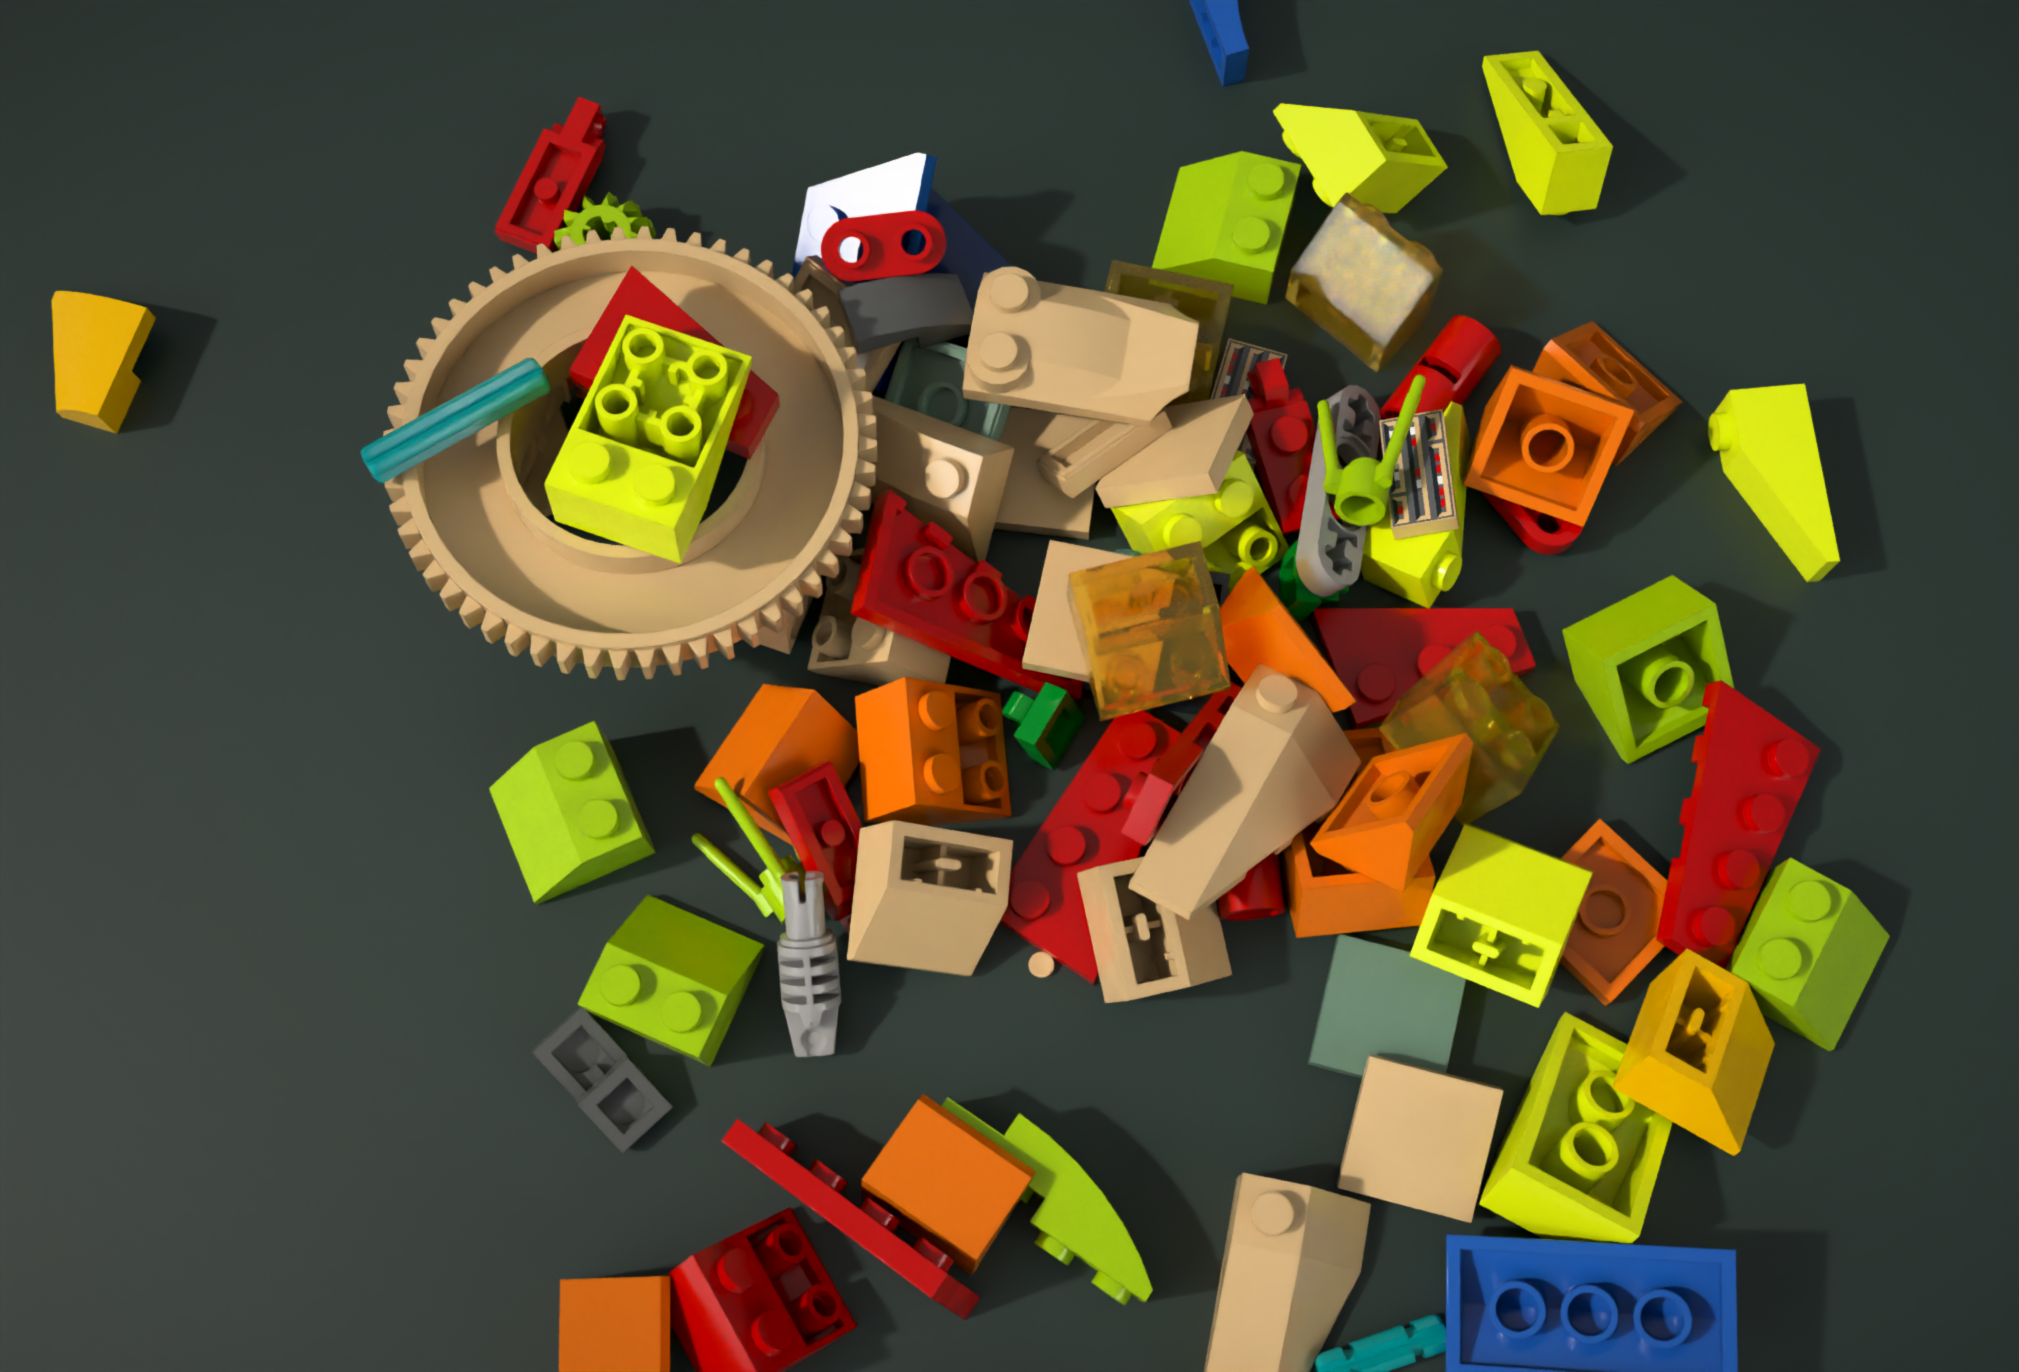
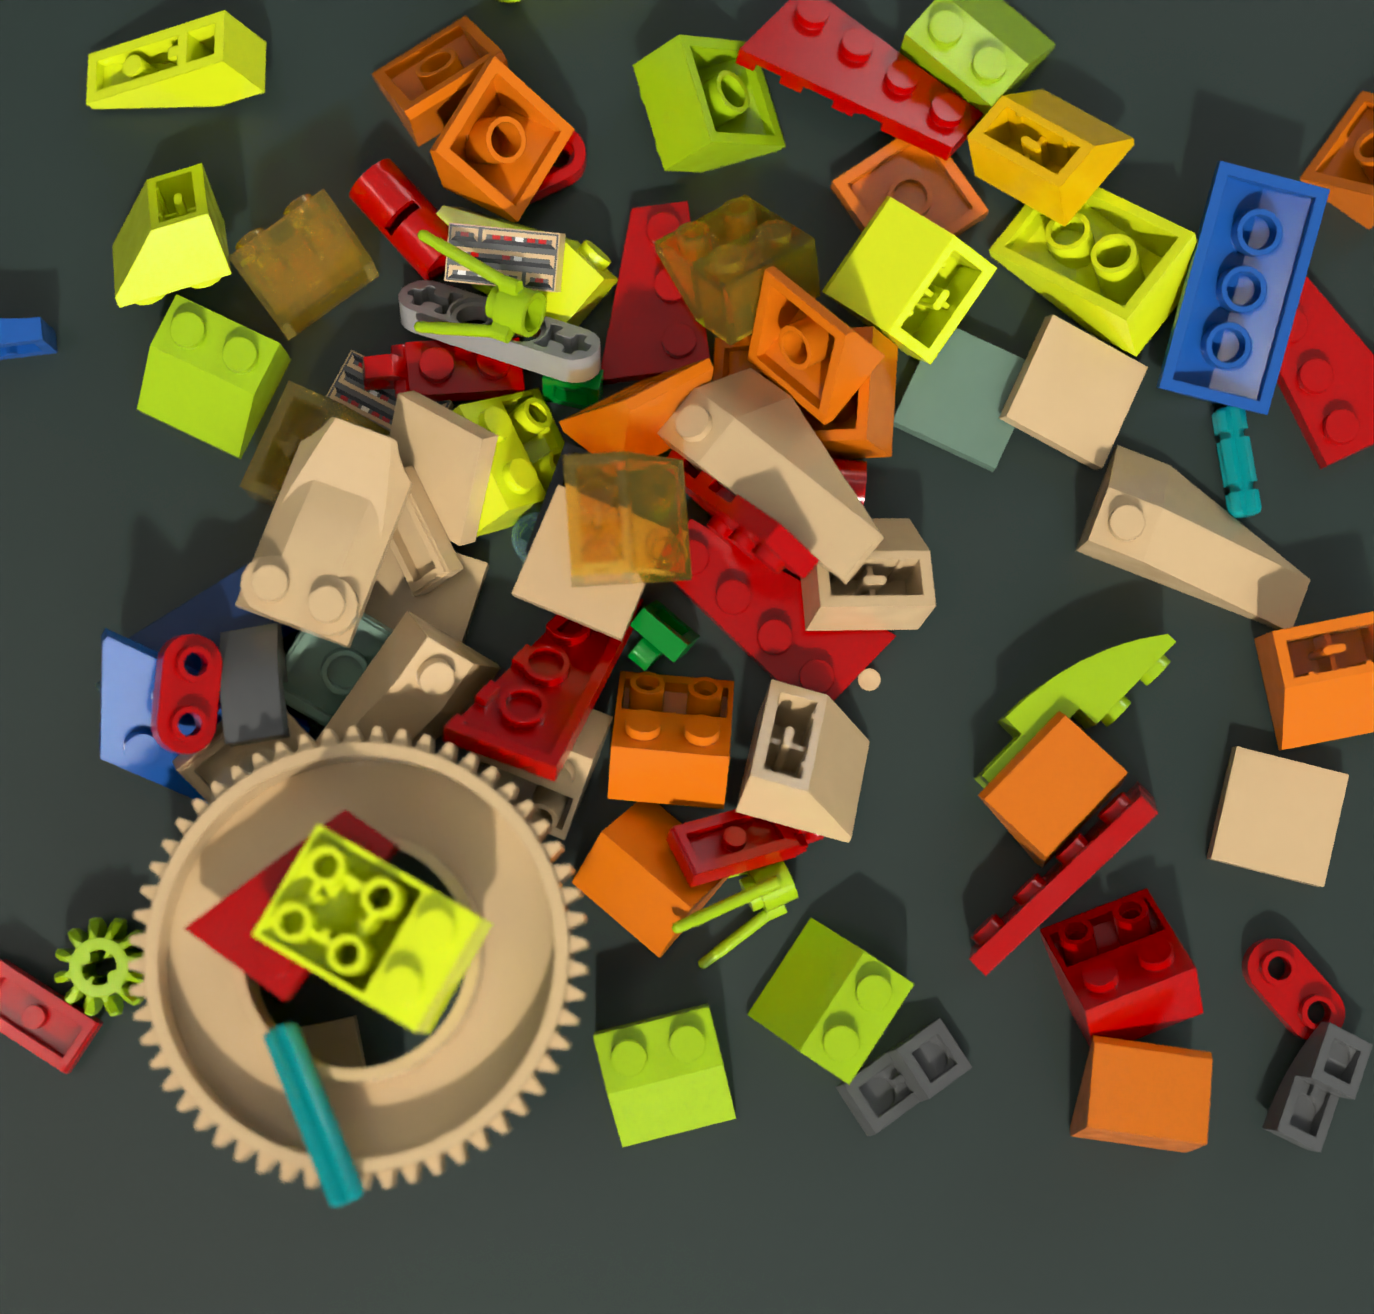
camera: 90 degrees left, 10 degrees up
light grey hinge [777,871,841,1057] -> none

